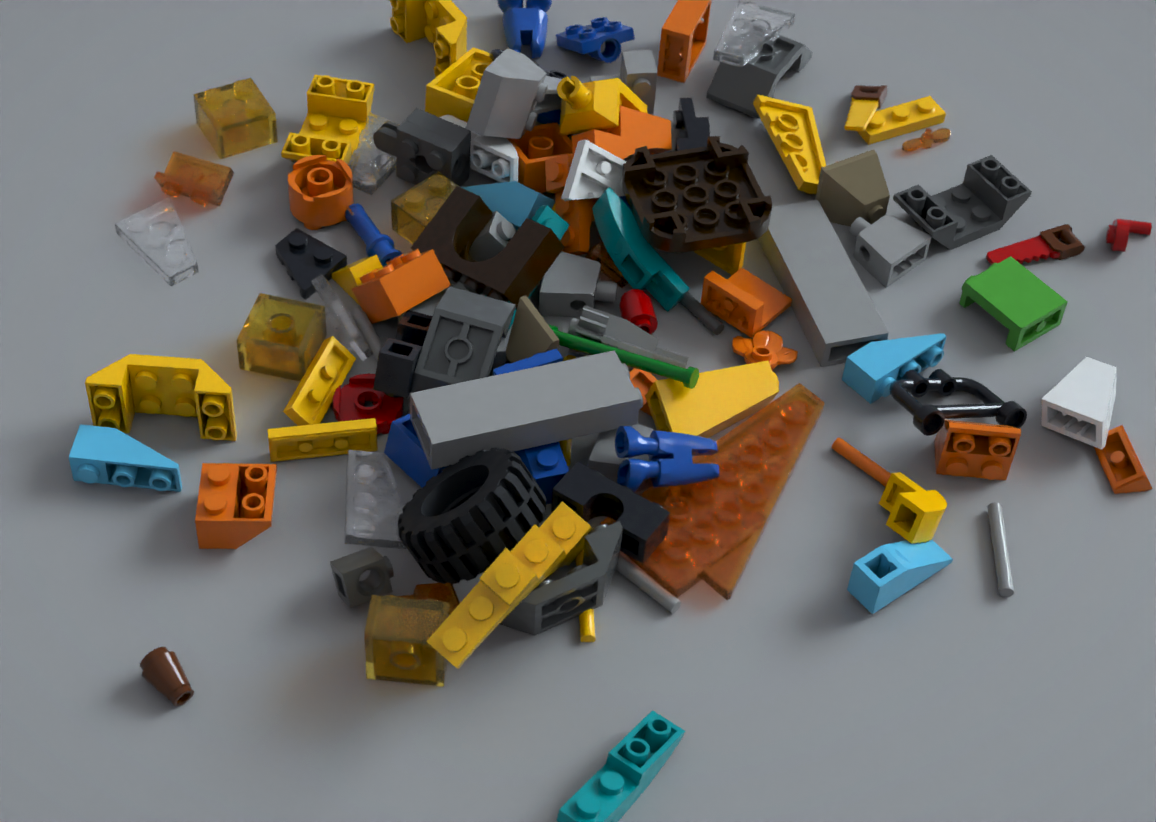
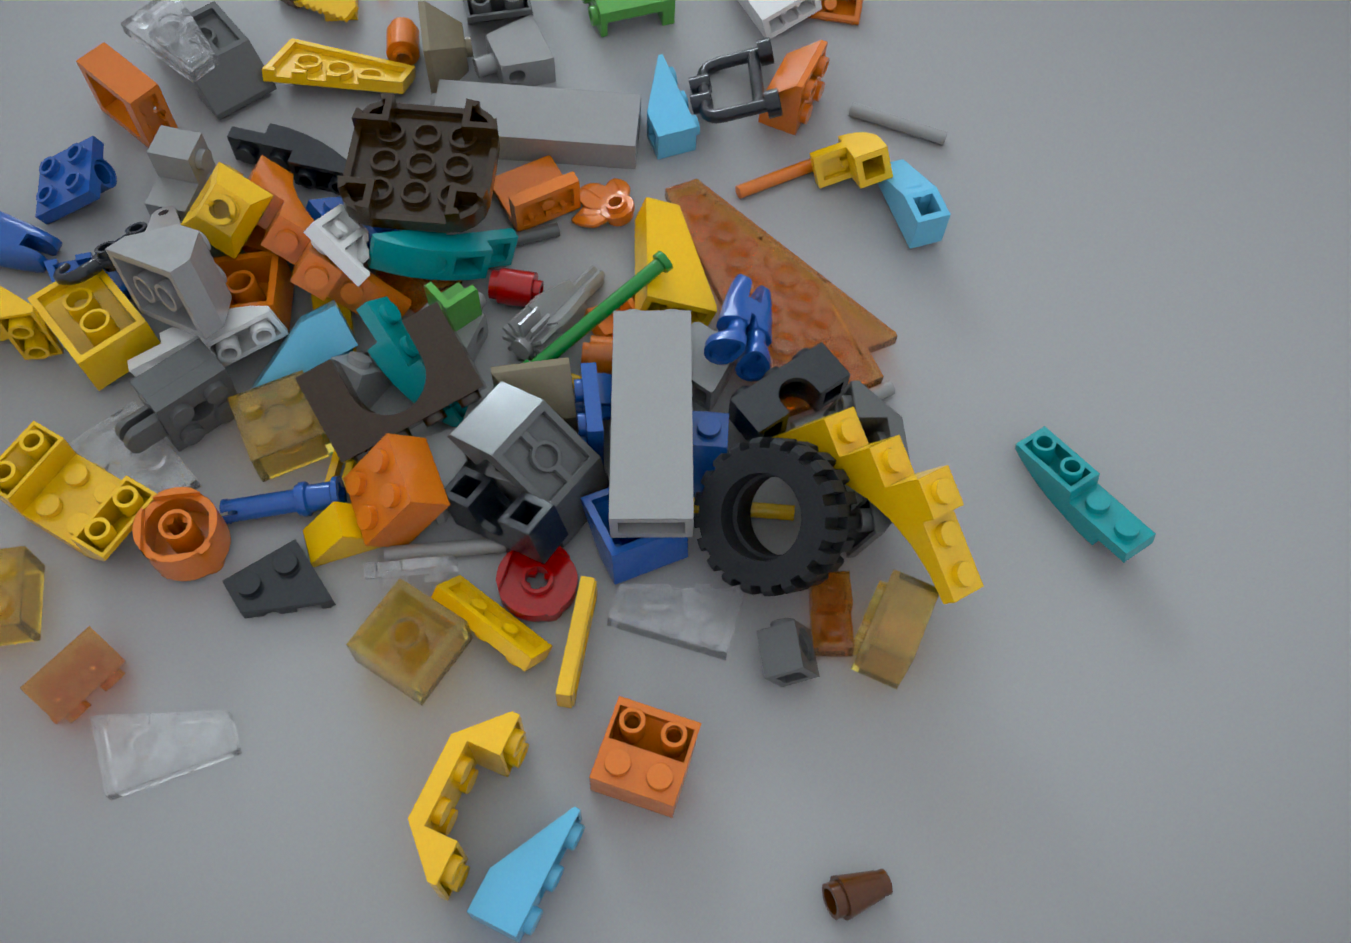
camera: 70 degrees left, 15 degrees up
none -> bright green panel [424,281,482,331]

